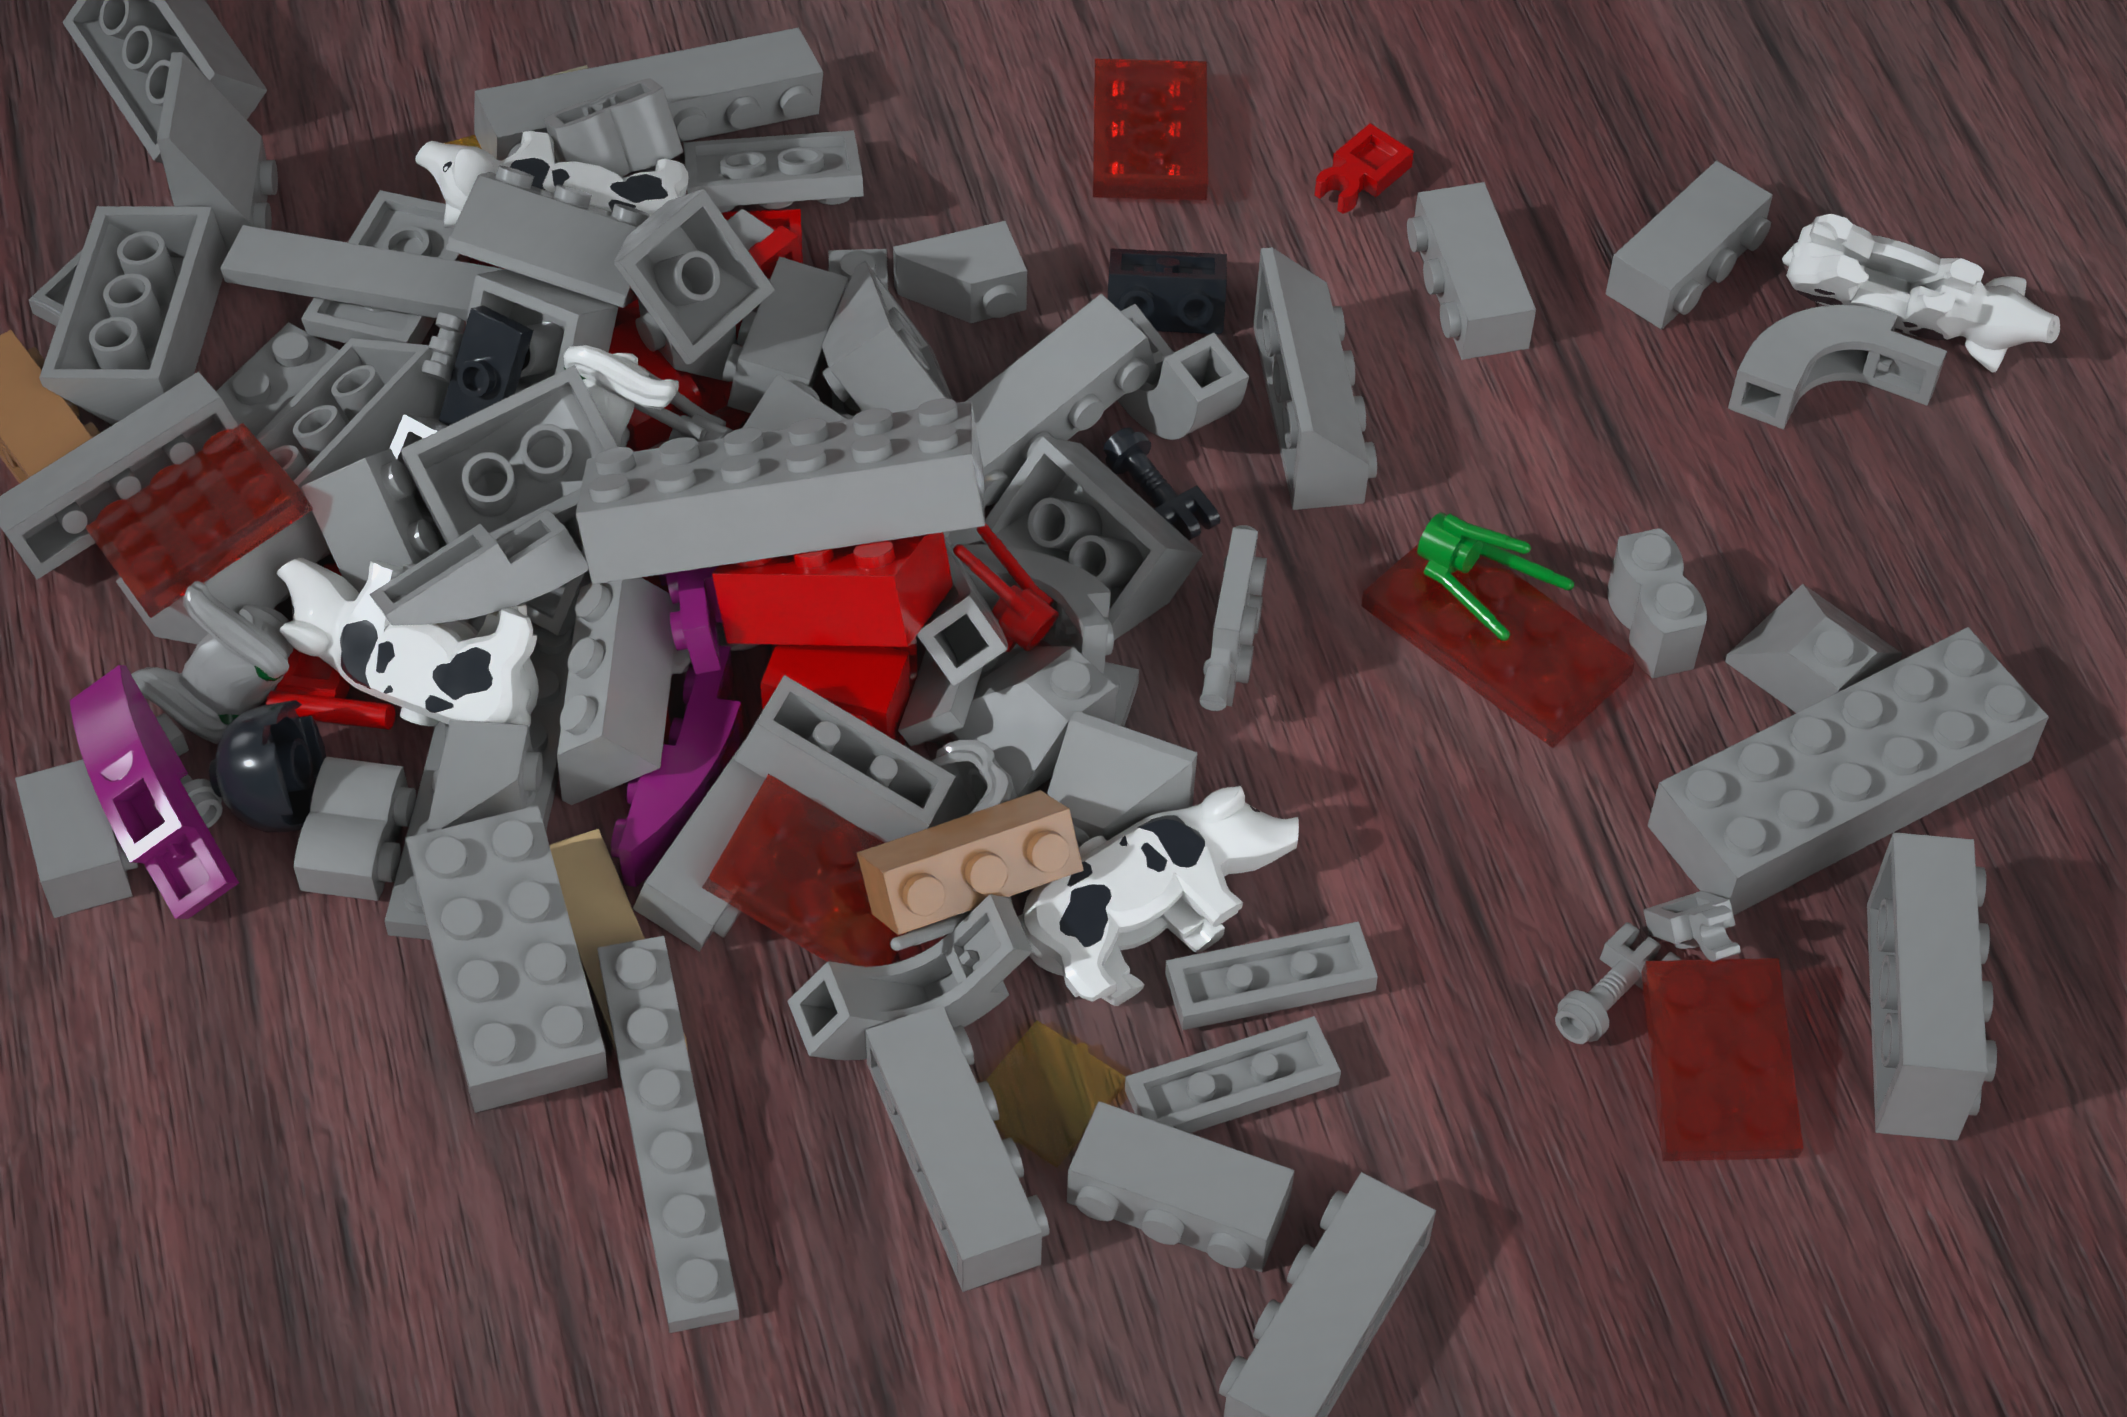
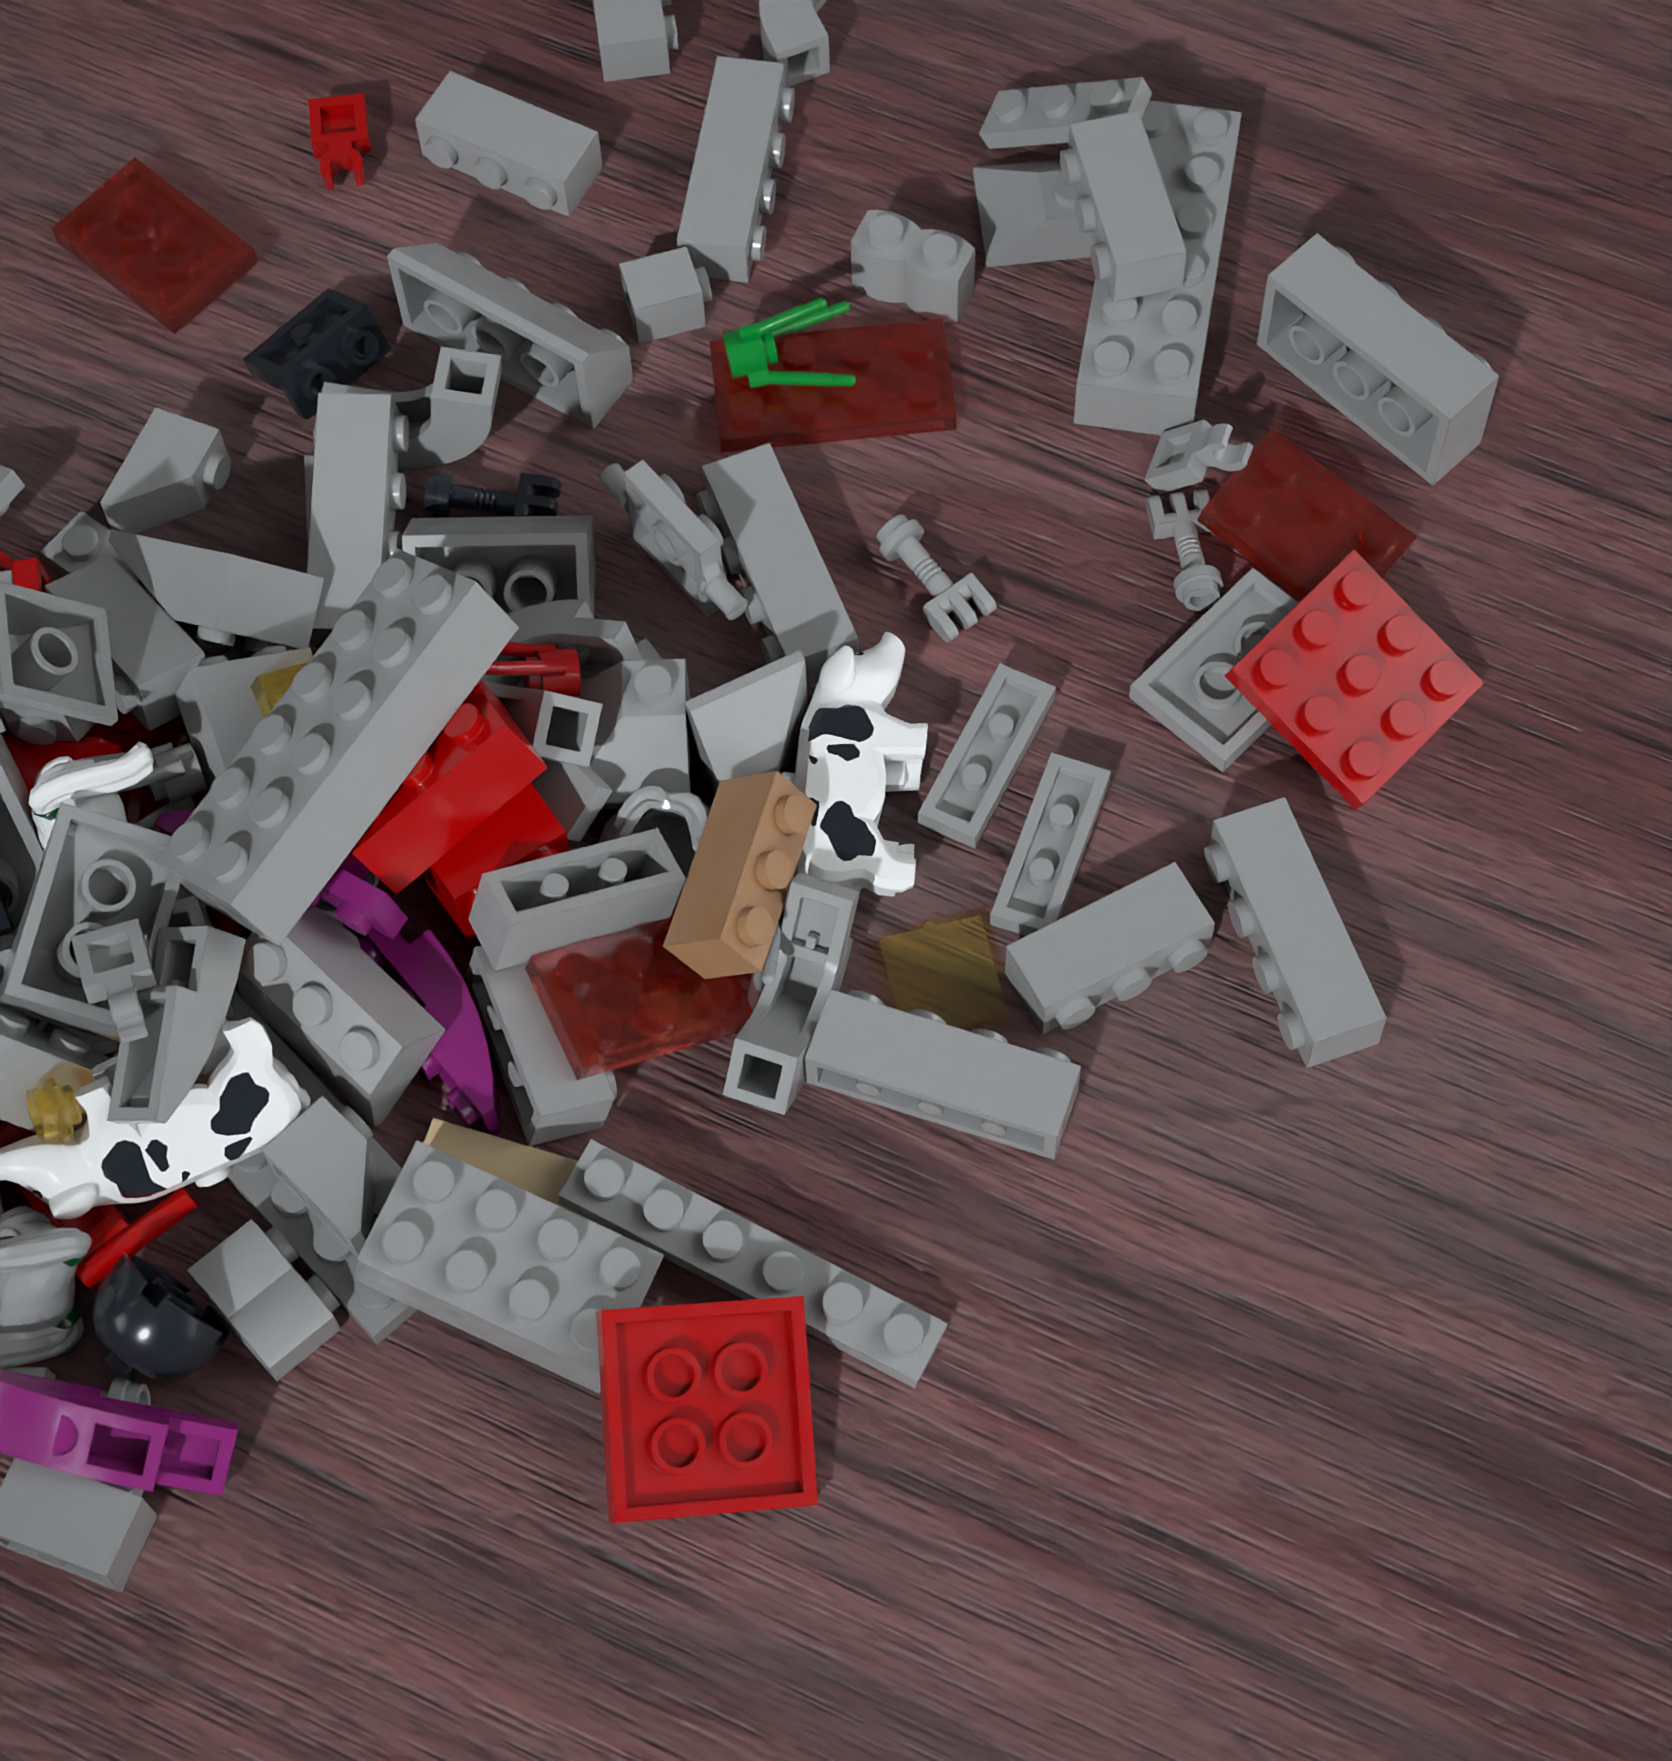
camera: 45 degrees left, 10 degrees up
none -> clear yellow plate [25,1076,82,1144]
none -> light grey plate [71,918,156,1044]
none -> red plate [596,1296,818,1523]
none -> light grey brick [619,246,712,344]
none -> light grey brick [677,56,795,283]
none -> light grey brick [696,443,859,687]
none -> light grey hinge [876,514,997,643]
none -> light grey plate [979,77,1152,149]
none -> light grey brick [1060,110,1187,302]
none -> light grey plate [1129,568,1298,772]
none -> red plate [1224,550,1484,811]

